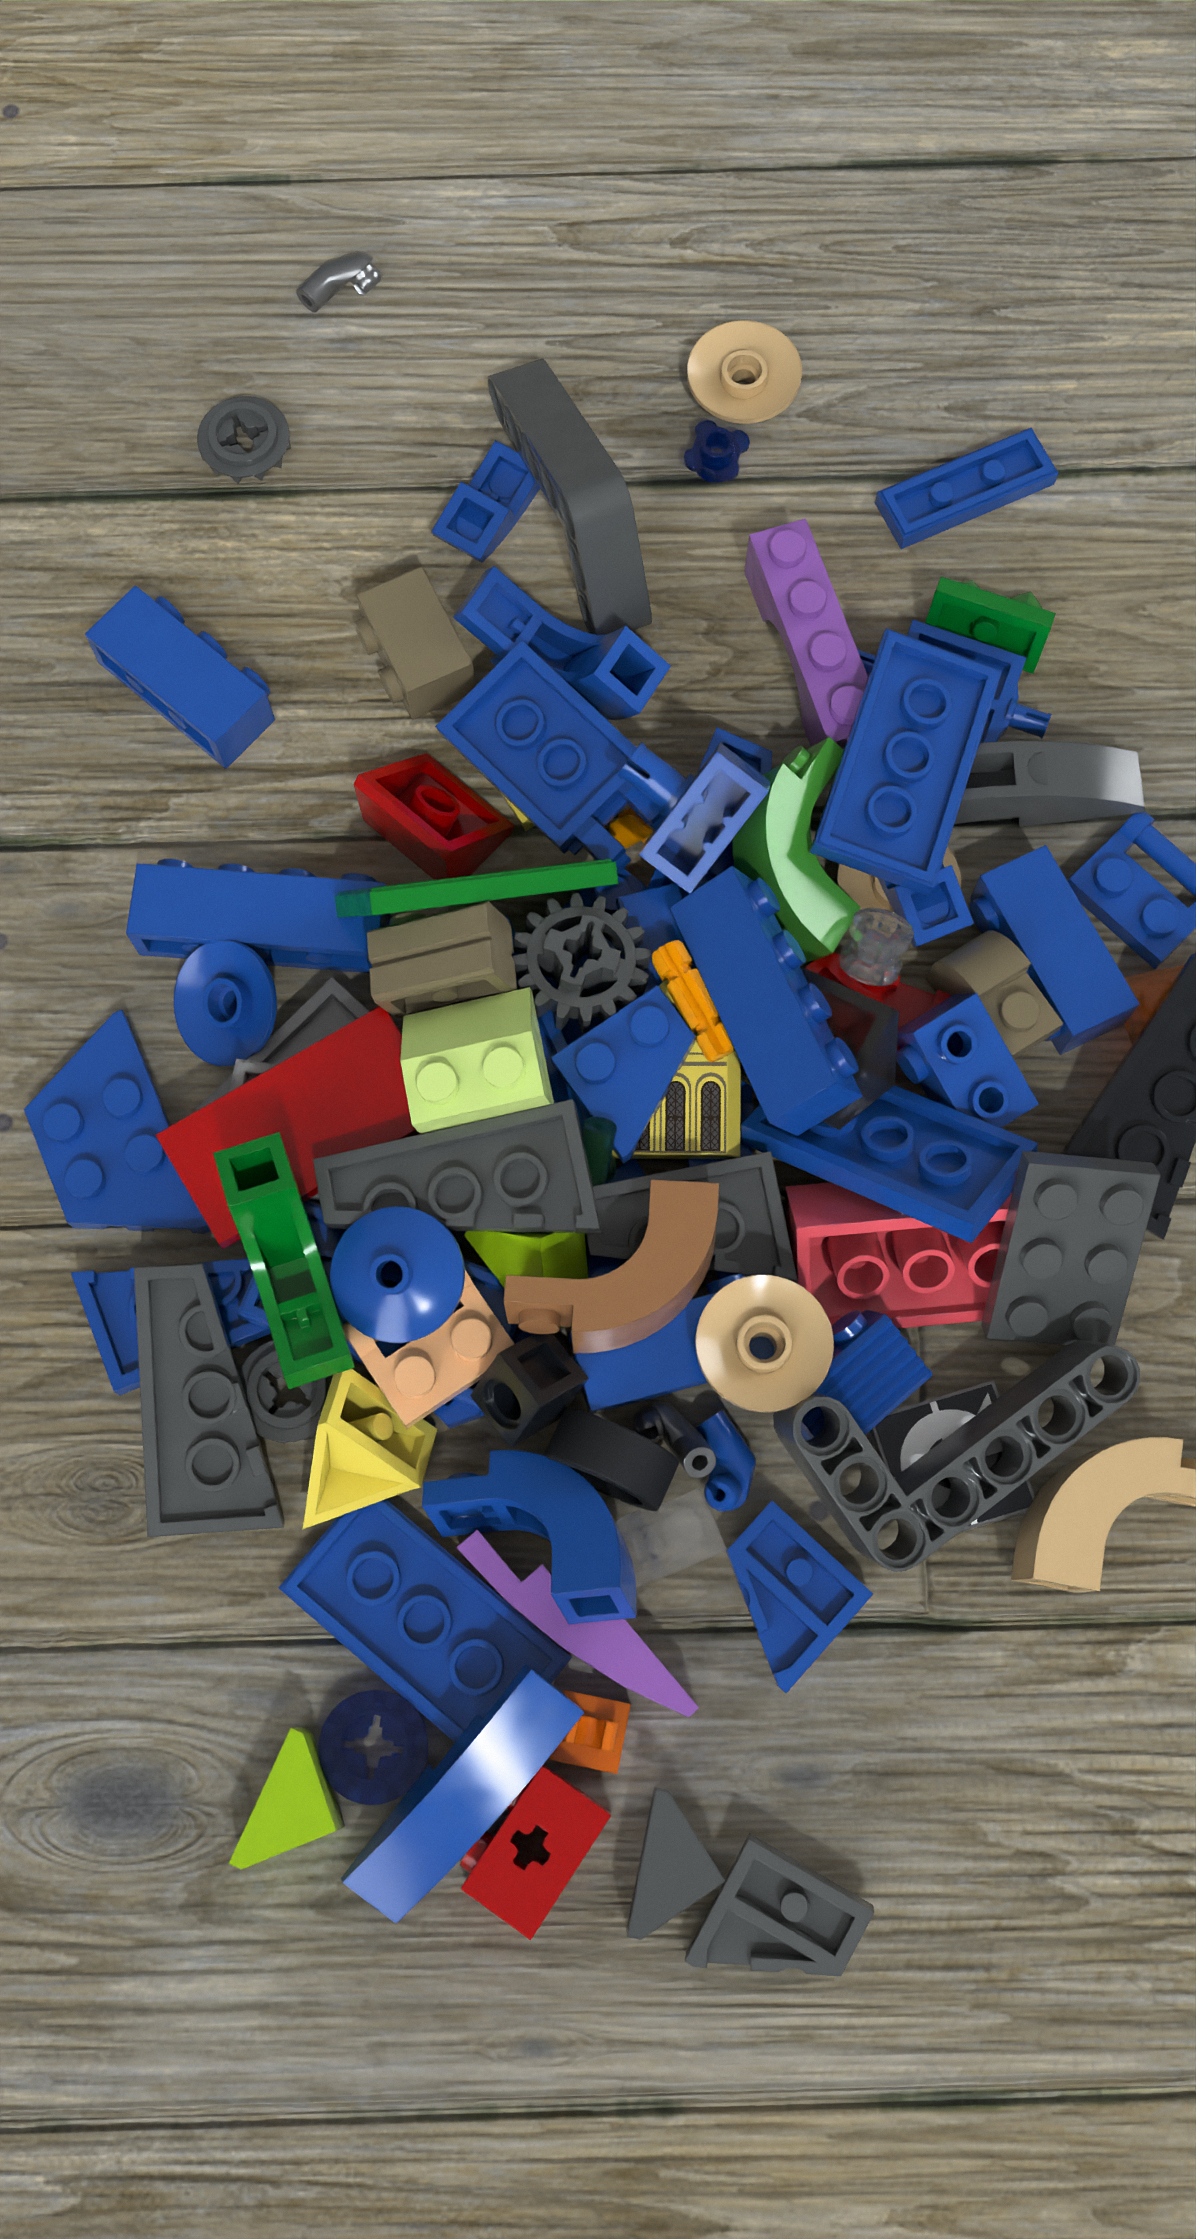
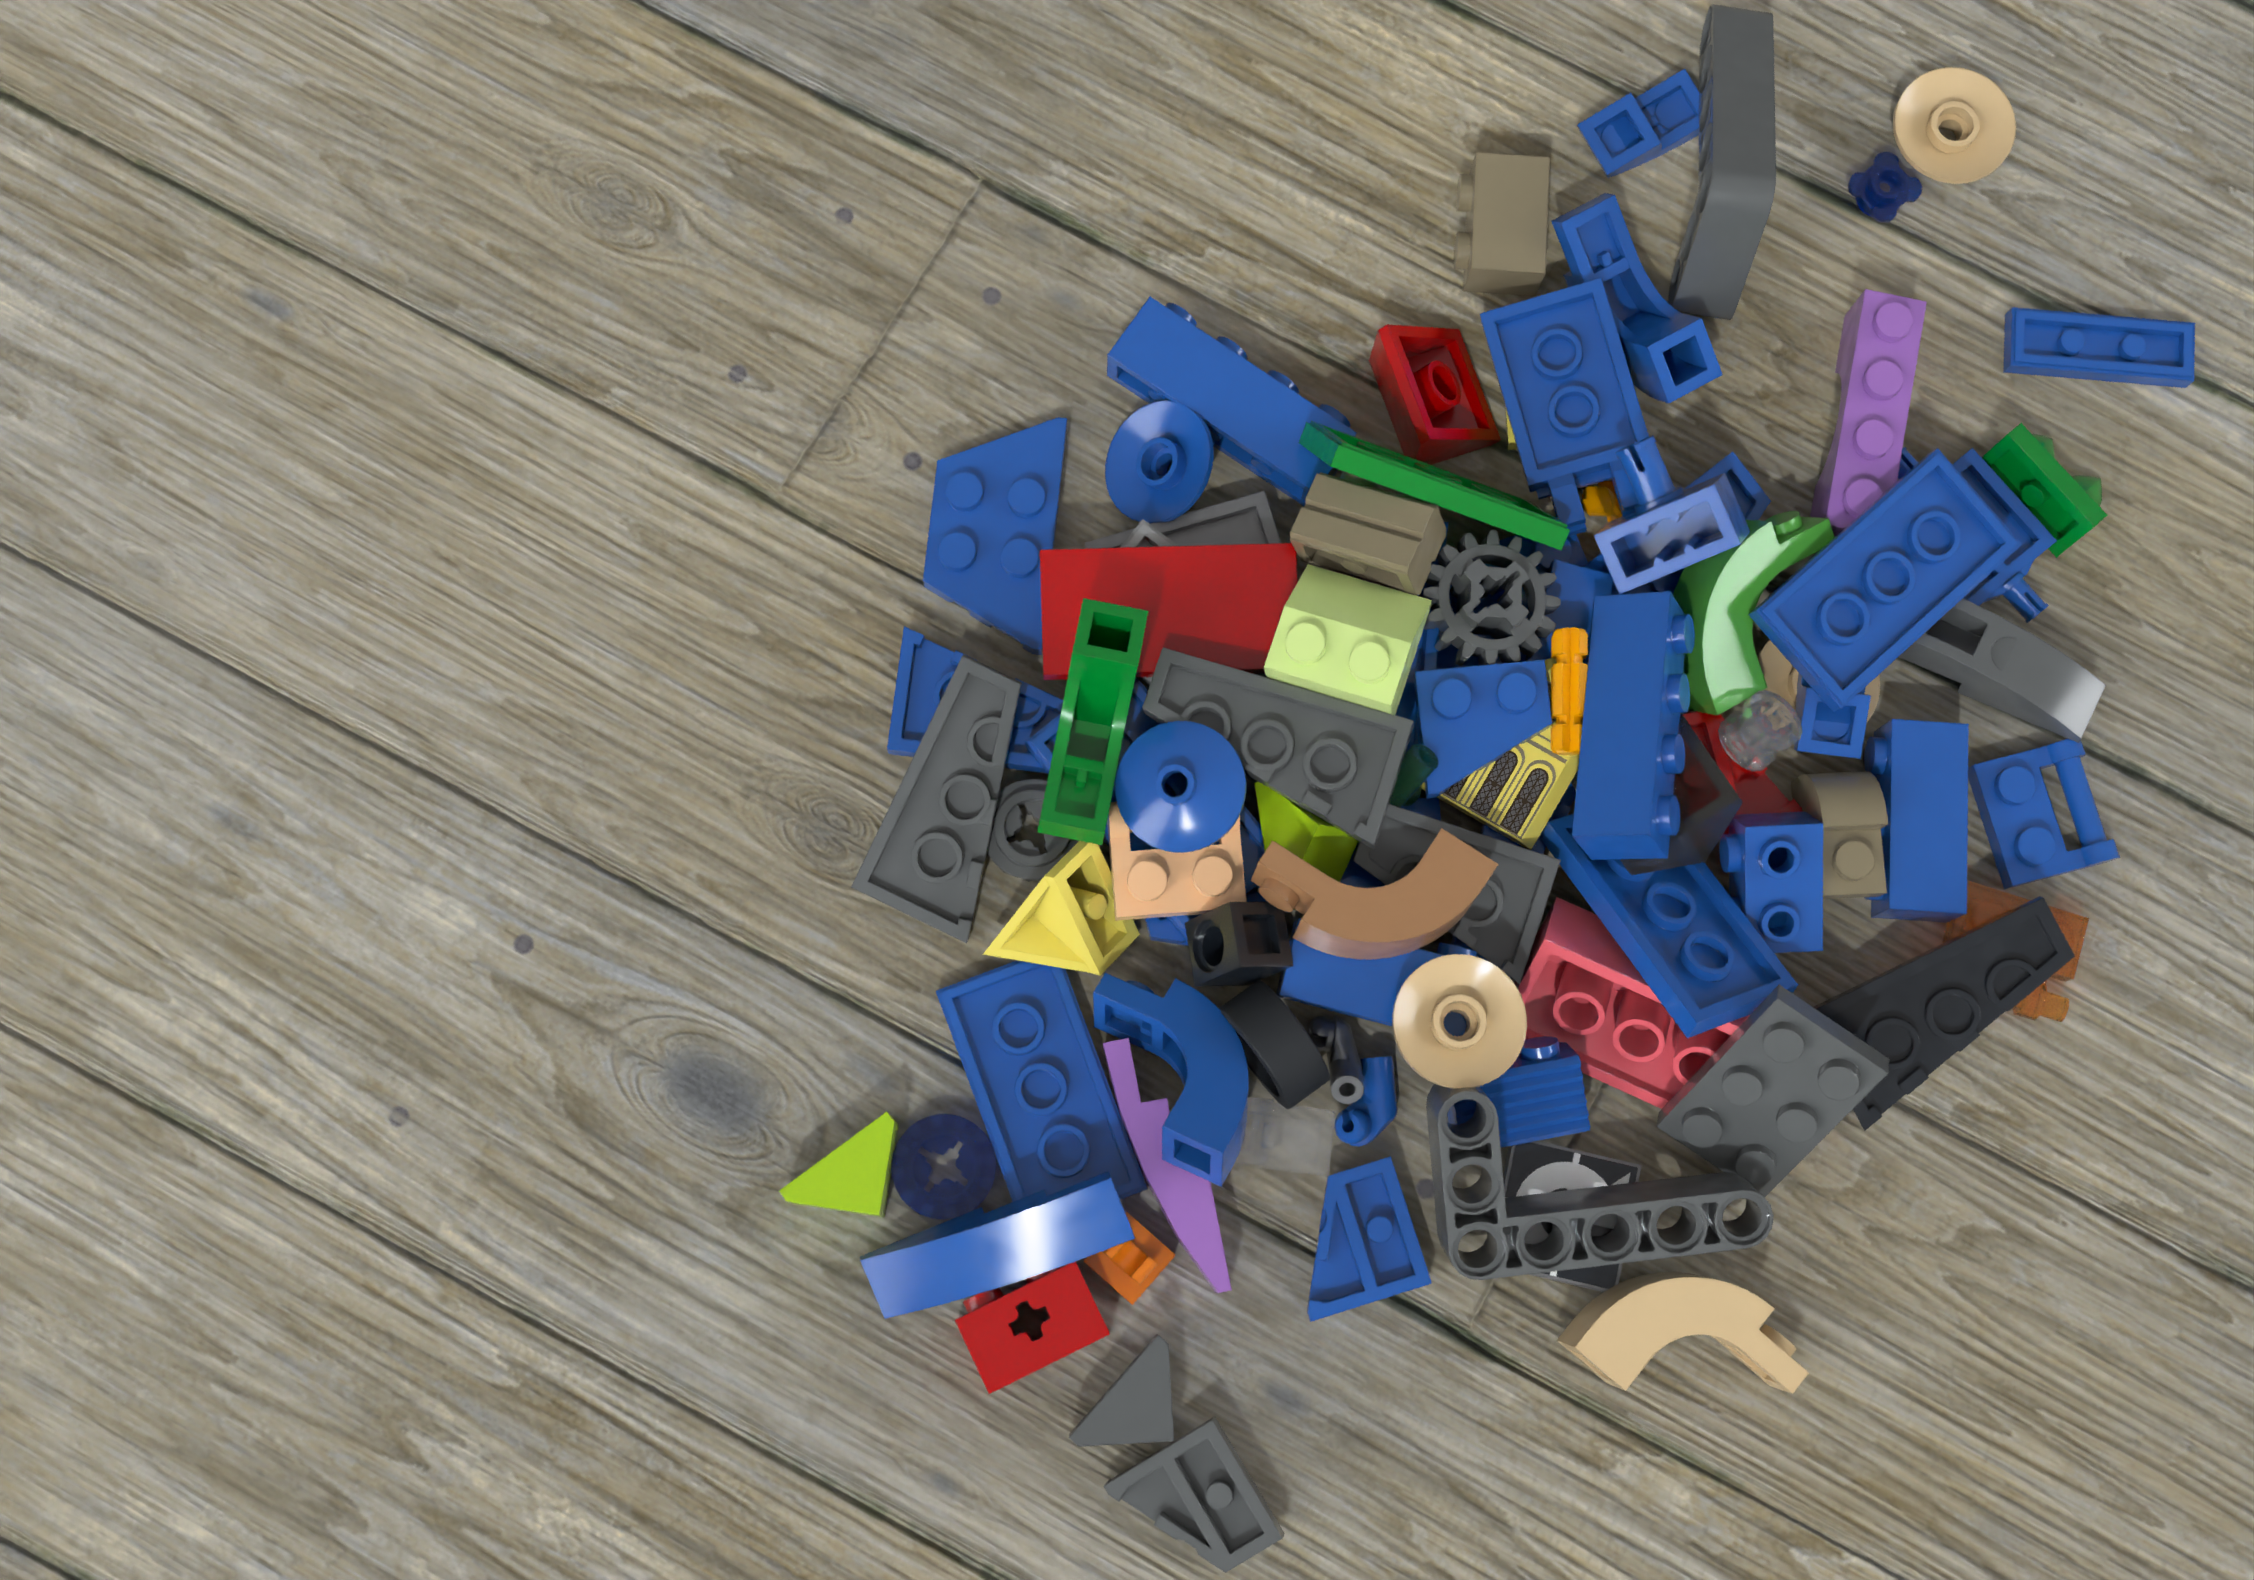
camera: 25 degrees right, 5 degrees up
blue brick [85,585,275,769] -> none

